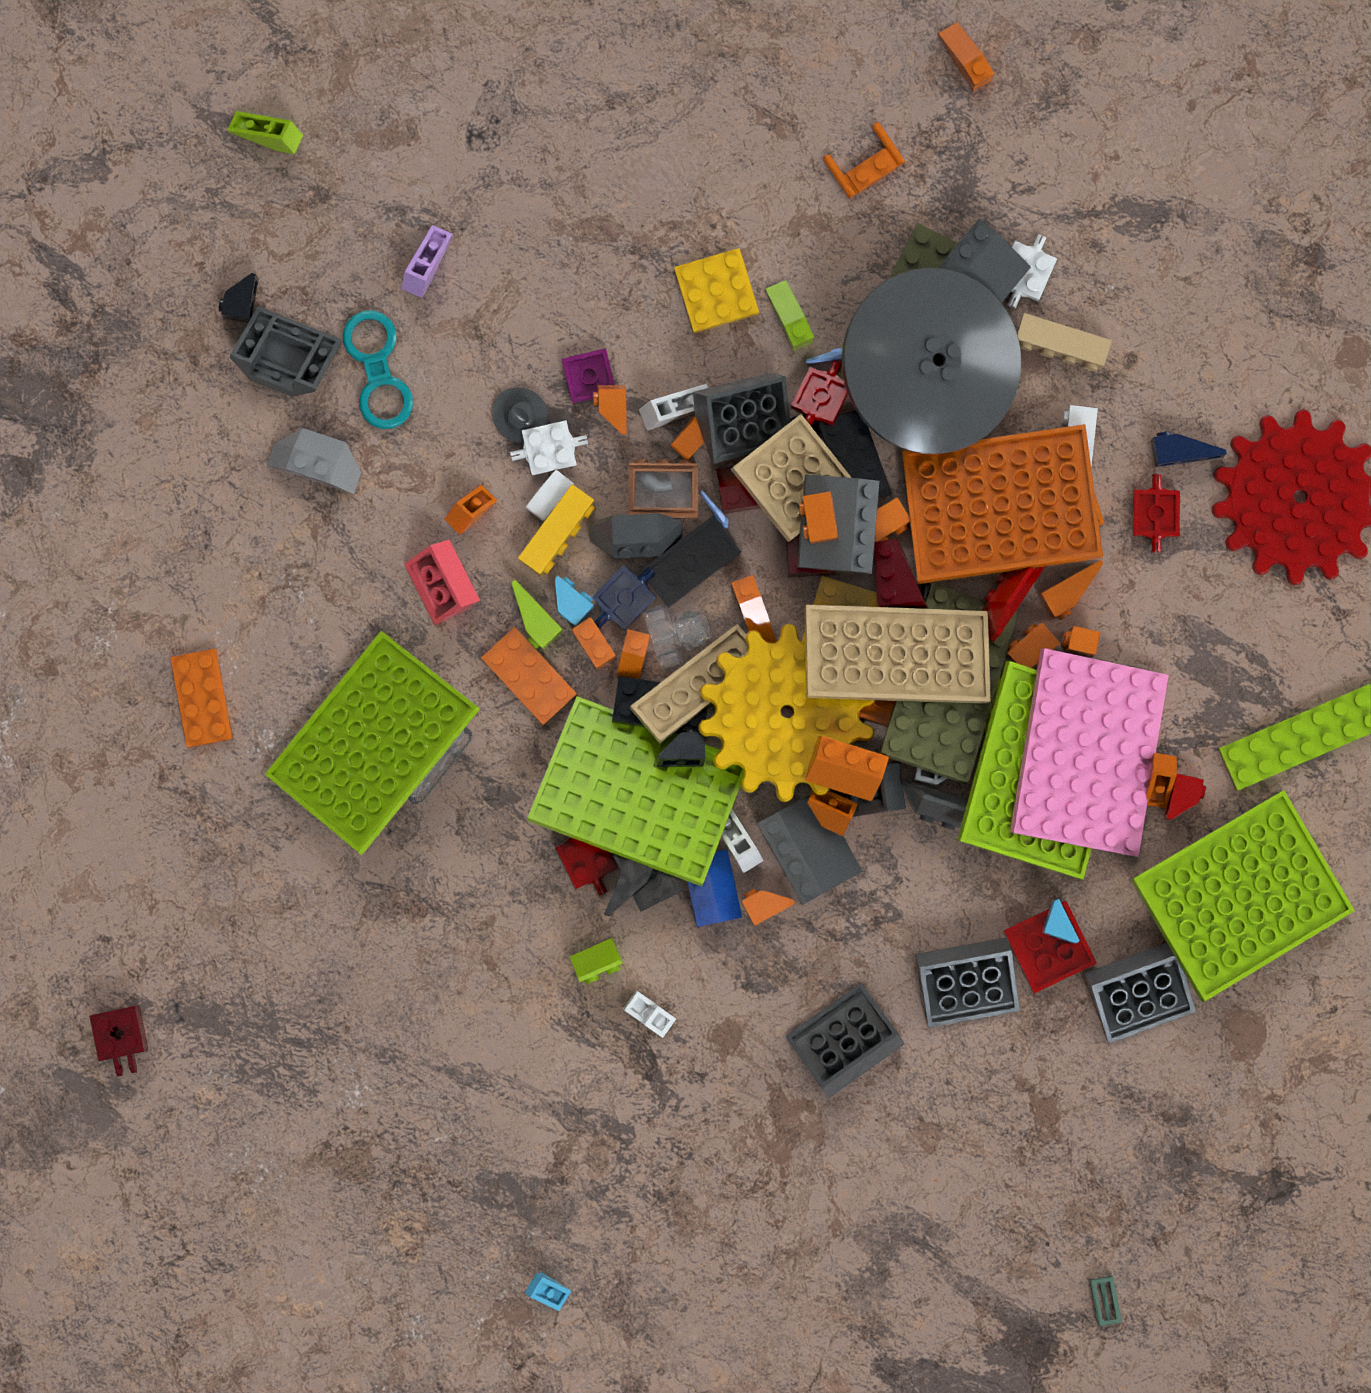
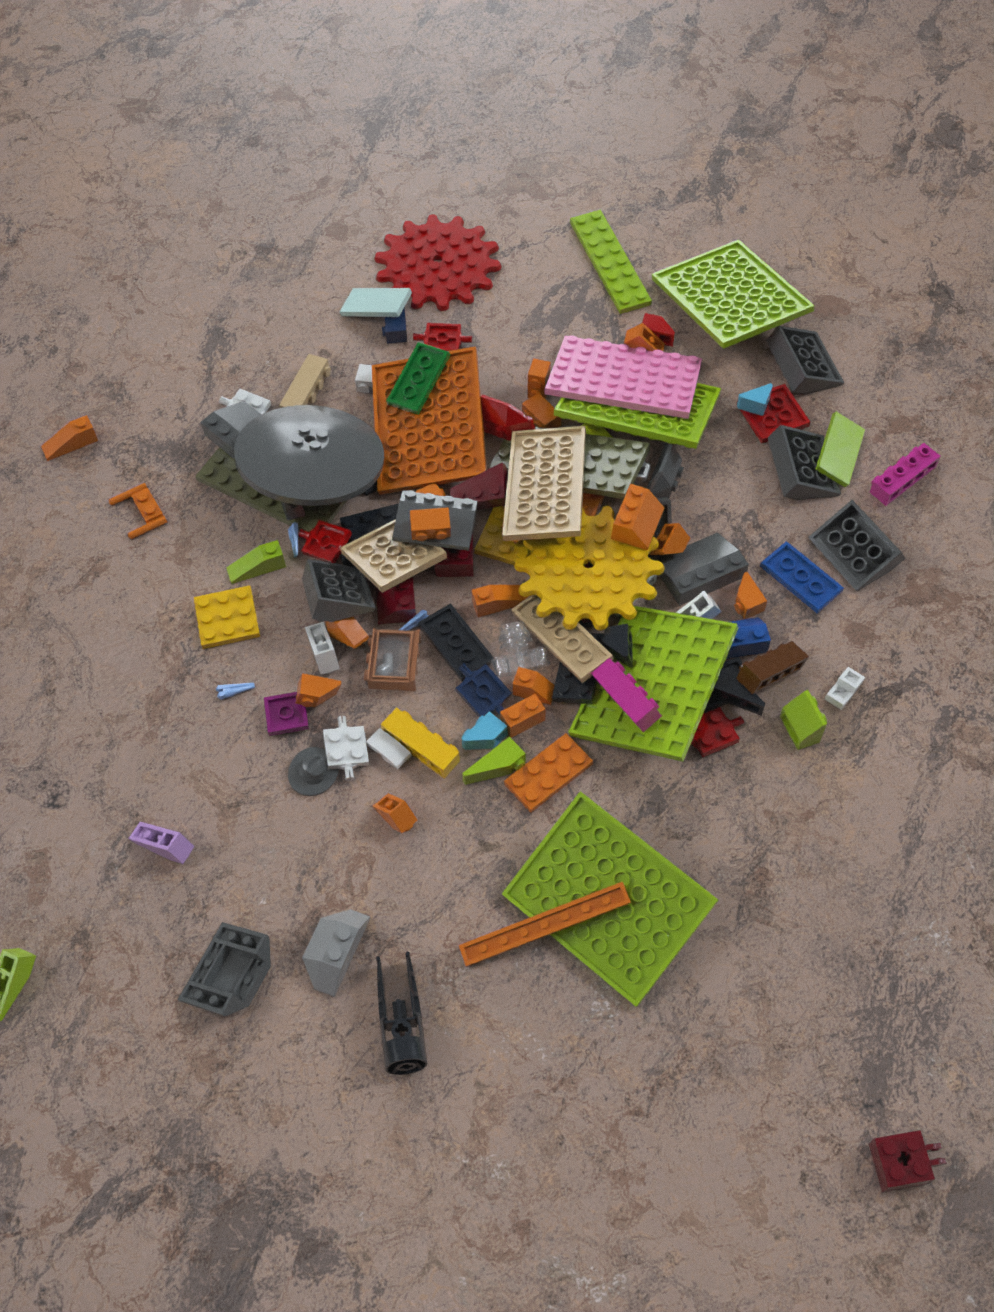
camera: 85 degrees left, 25 degrees down
orange plate [170,648,233,748] -> none
black slope [219,273,259,322] -> none
teal bar [342,310,413,429] -> none
coral slope [404,539,480,625] -> none
dark grey wedge [589,513,682,559] -> none
orange slope [1039,560,1104,620] -> none
none -> light blue piece [215,682,255,700]
none -> light aqua tile [340,288,412,317]
none -> black piece [376,951,428,1075]
none -> green tile [386,342,450,415]
none -> orange plate [459,881,631,967]
none -> dark pink brick [591,658,662,732]
none -> reddish brown brick [736,641,809,694]
none -> blue tile [760,541,844,614]
none -> lime tile [816,411,865,487]
none -> dark pink brick [870,443,941,506]

